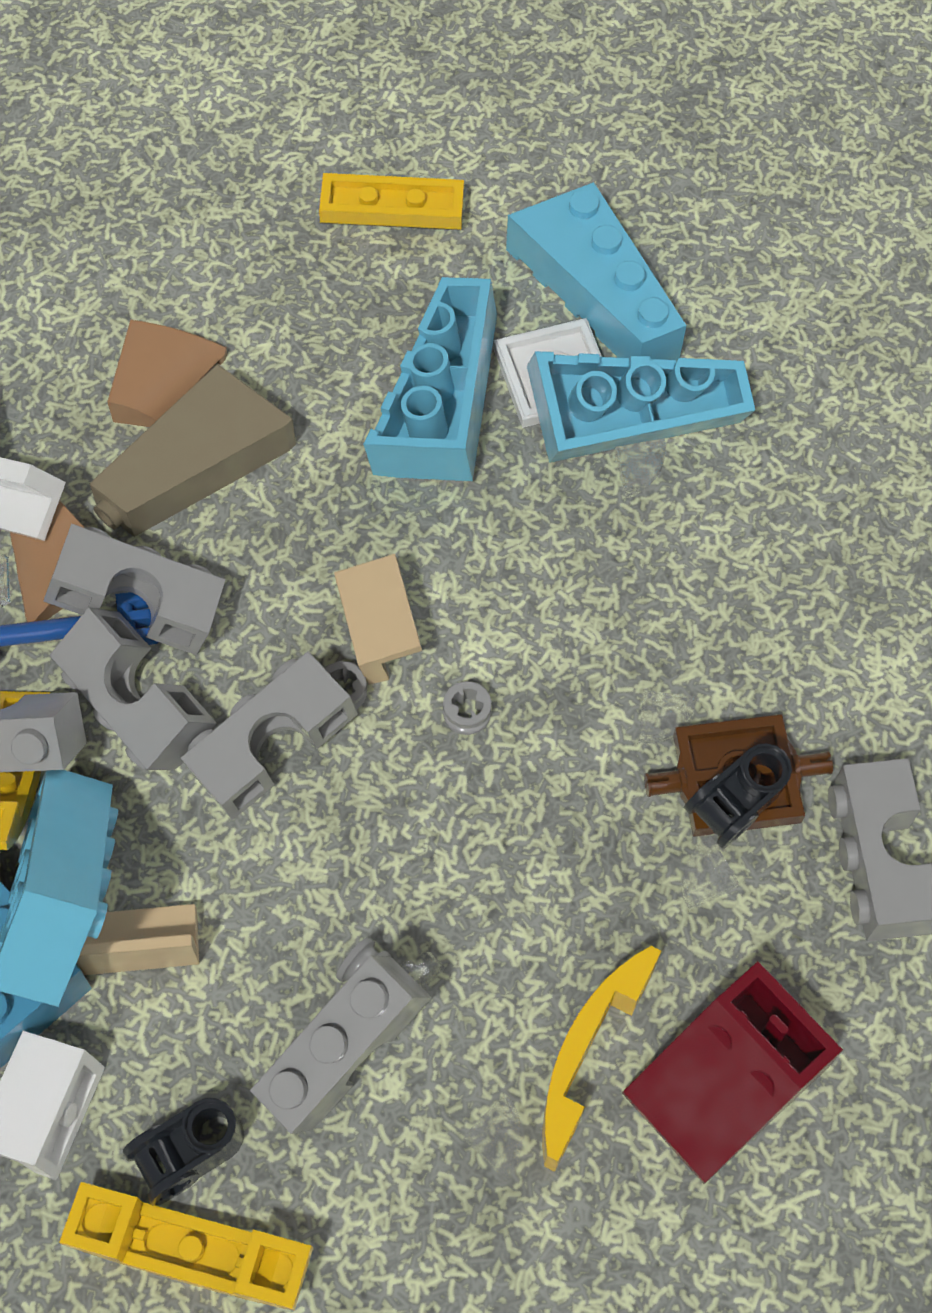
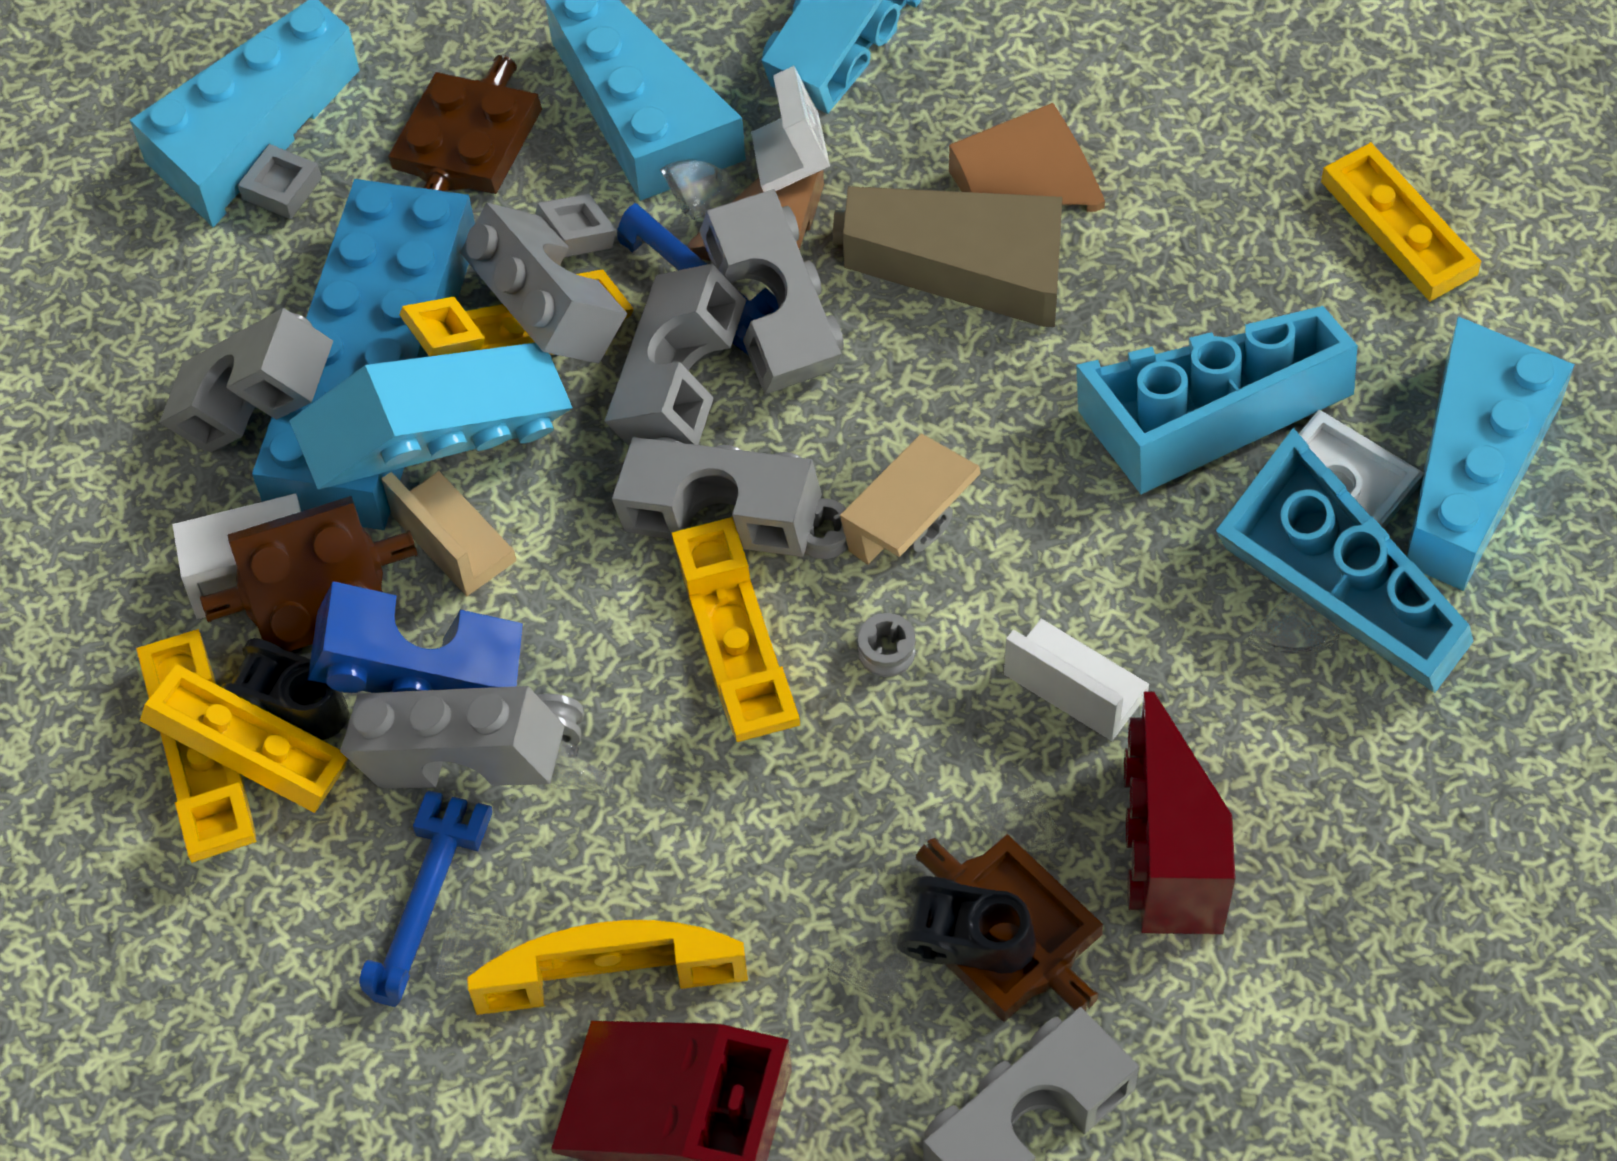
camera: 60 degrees right, 5 degrees down
none -> yellow plate [140,664,348,813]
none -> reddish brown plate [200,496,418,652]
none -> blue arch [308,581,523,693]
none -> blue hinge [359,790,492,1007]
none -> yellow slope [671,517,801,742]
none -> white panel [1004,618,1149,741]
none -> dark red slope [1124,691,1236,934]

